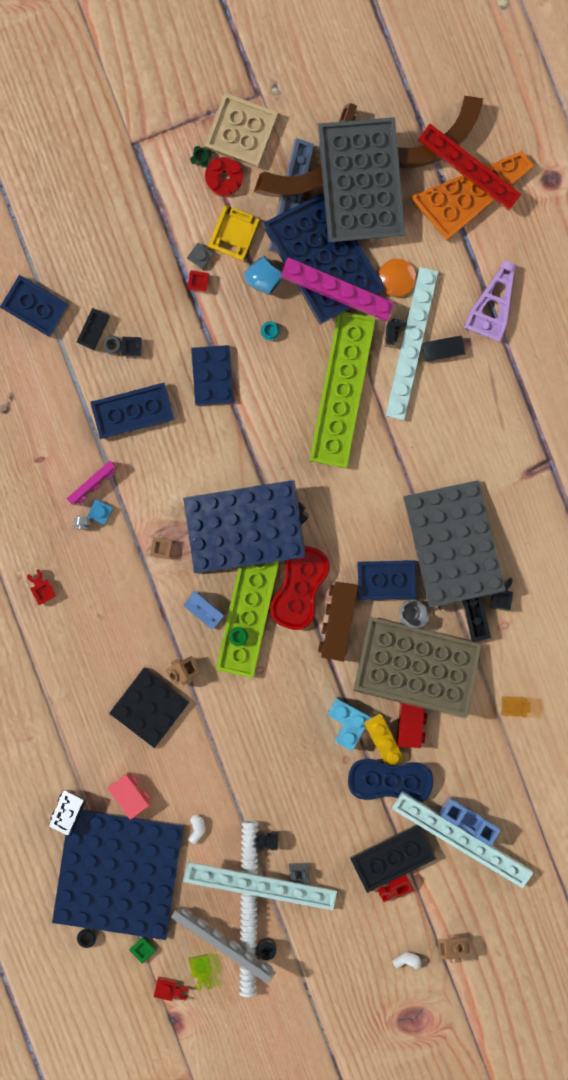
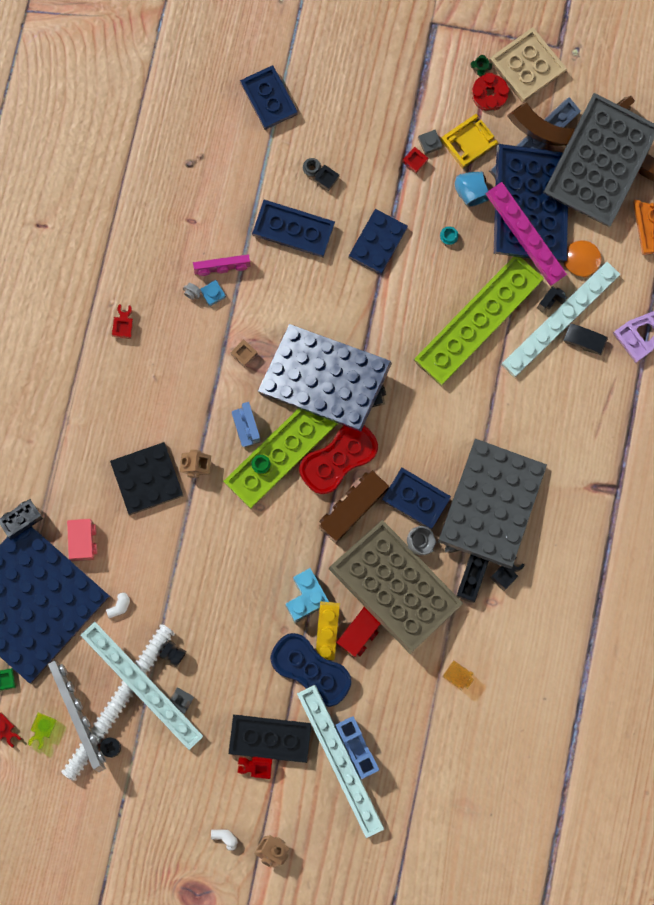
camera: 30 degrees right, 10 degrees down
black plate [76,308,110,351] -> none

